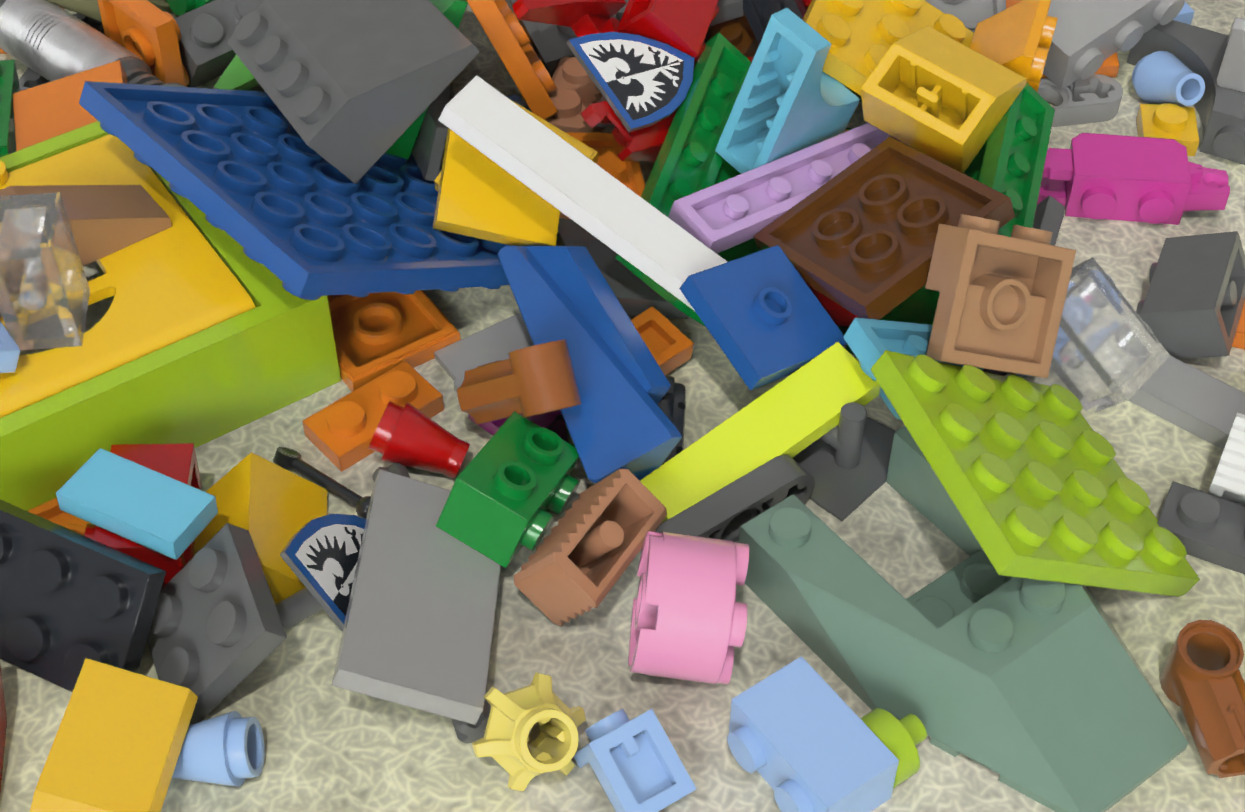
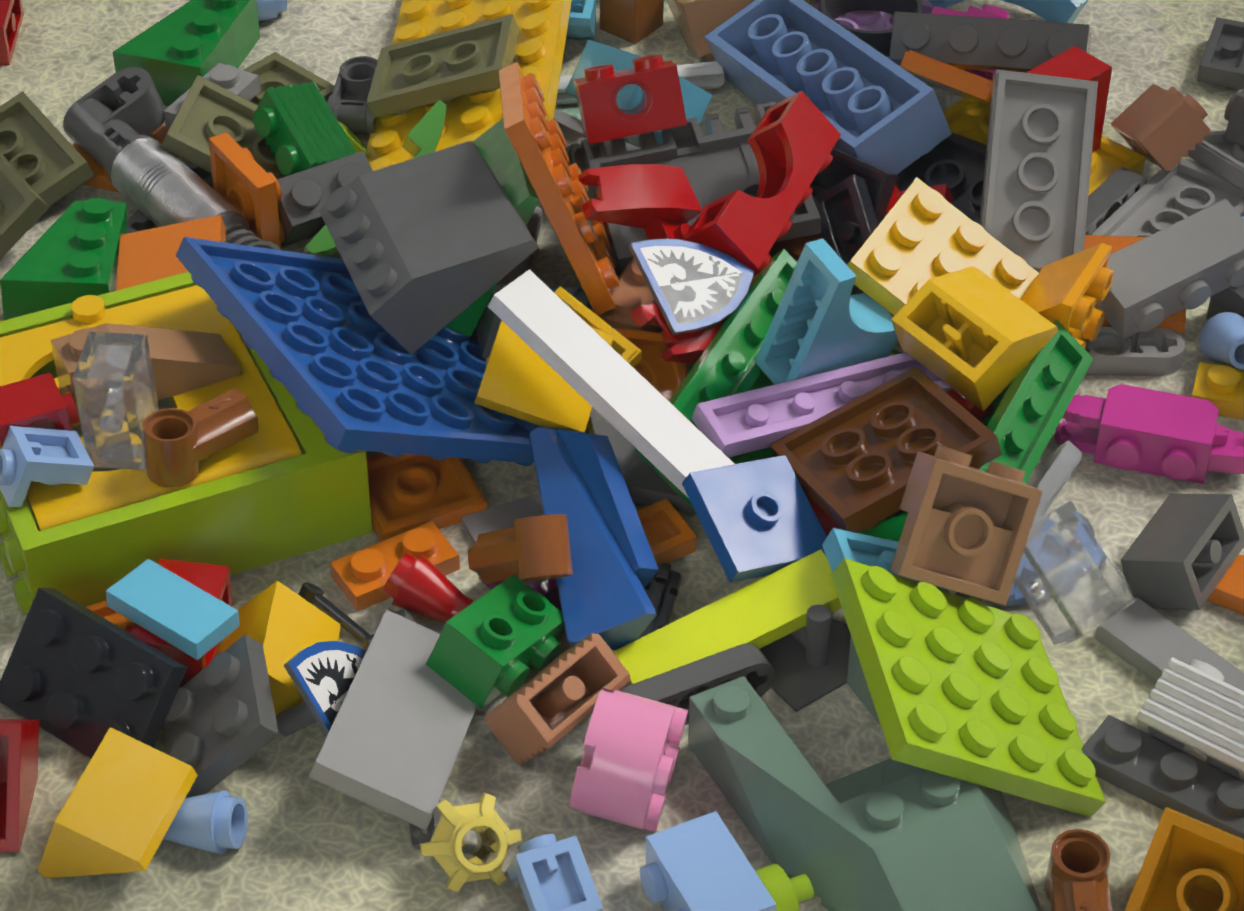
camera: 10 degrees right, 5 degrees down
none -> dark orange piece [143,388,258,487]

